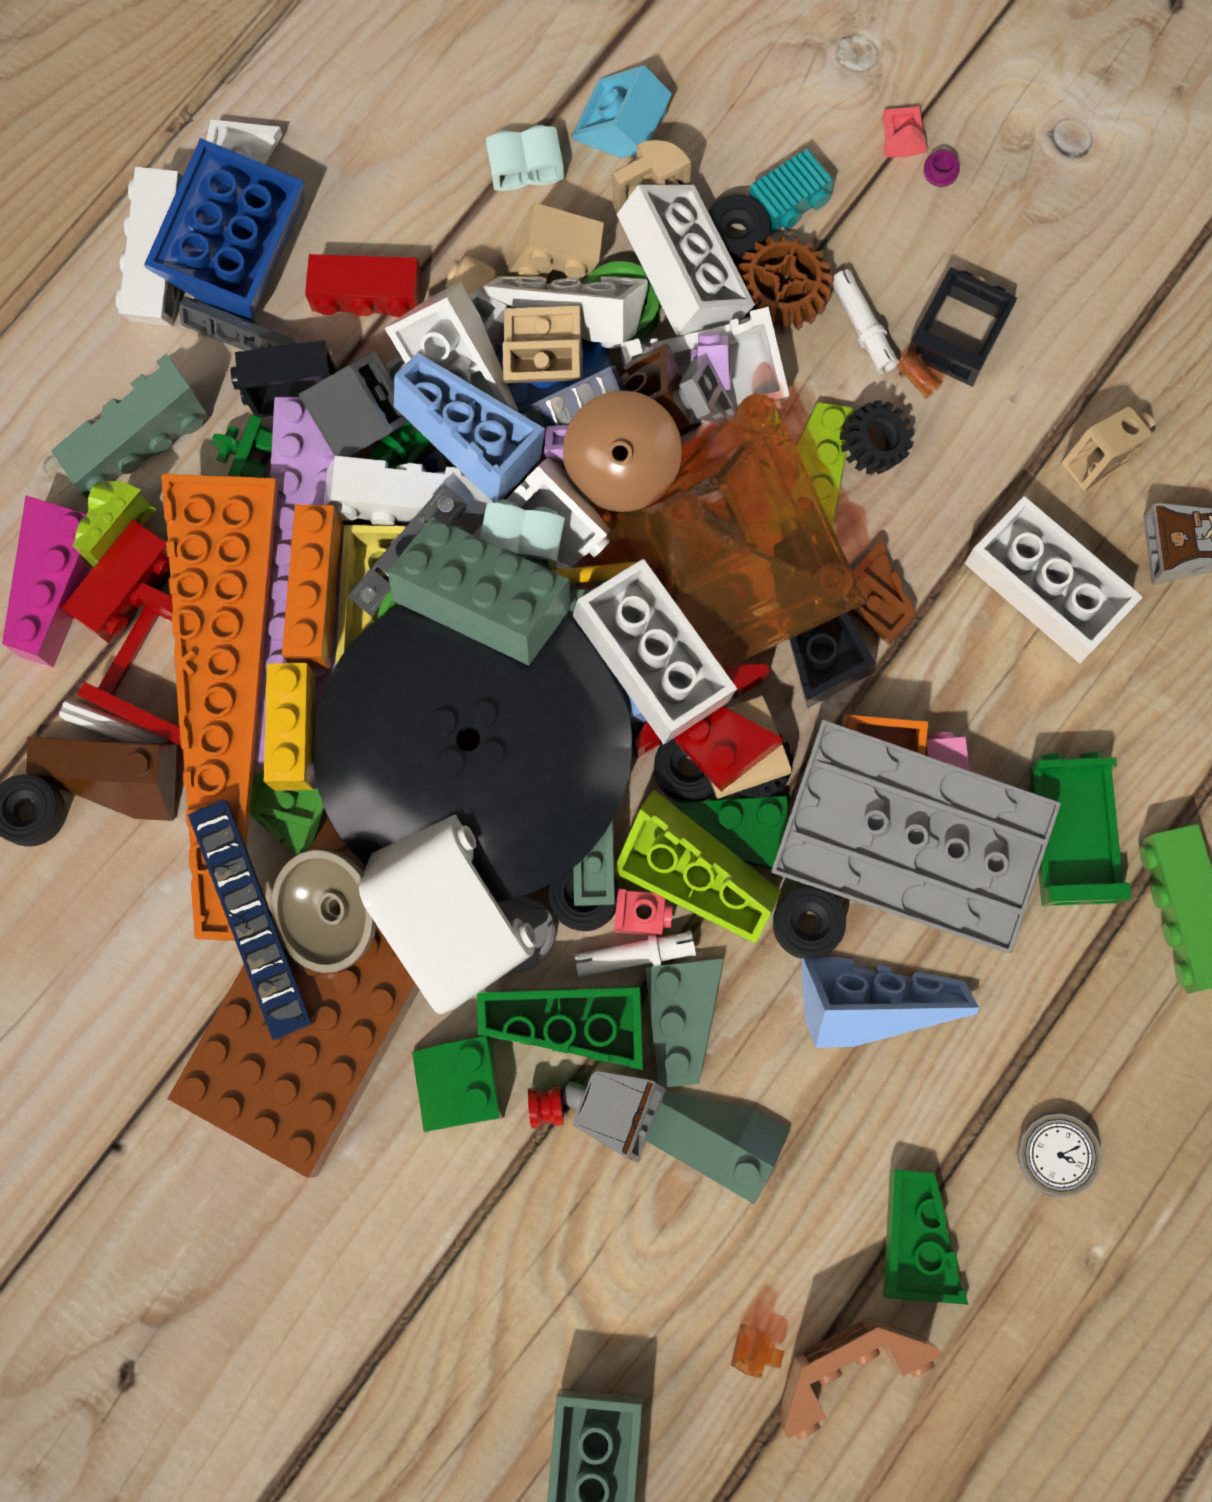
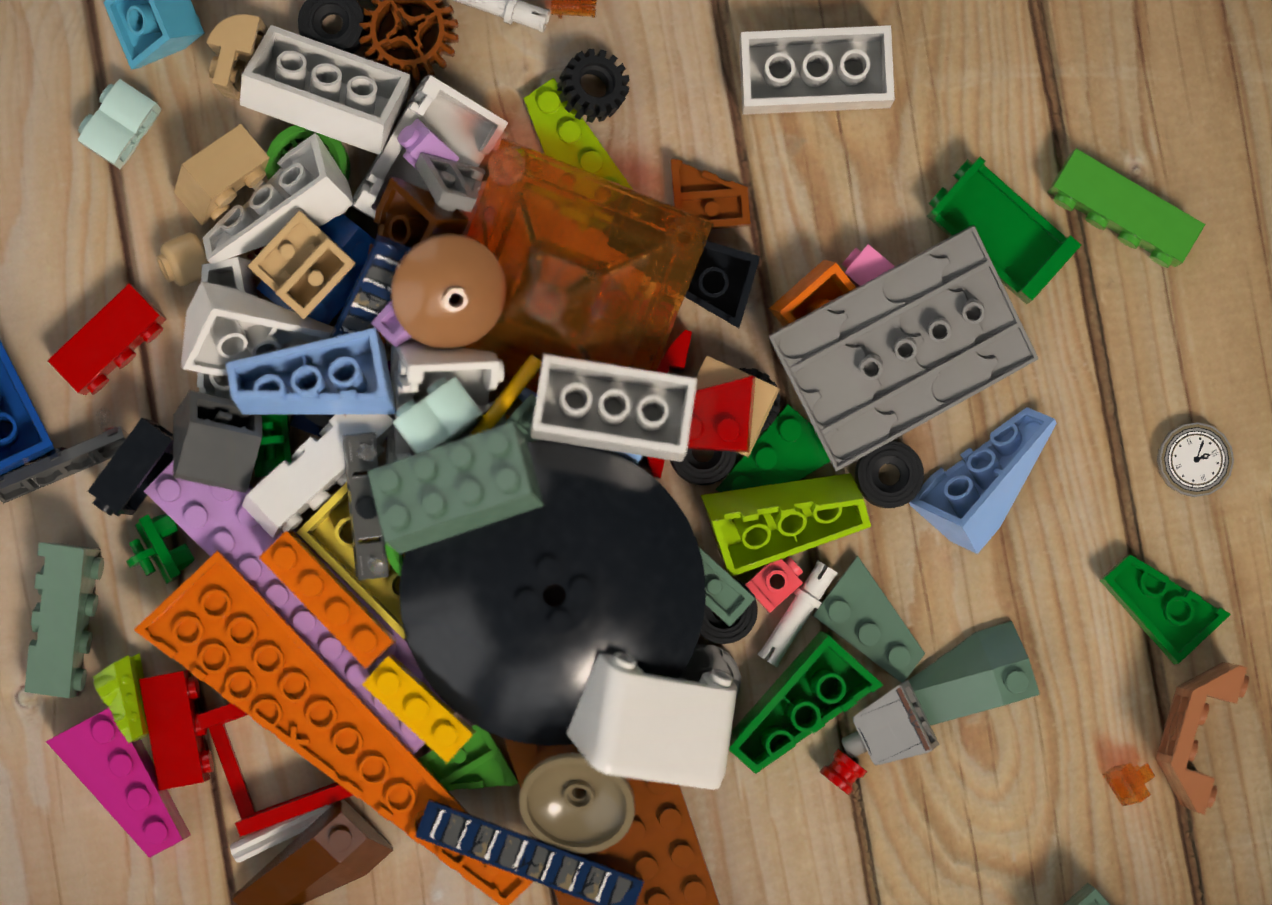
camera: 50 degrees left, 10 degrees up
green slope [412,1036,504,1132] -> none

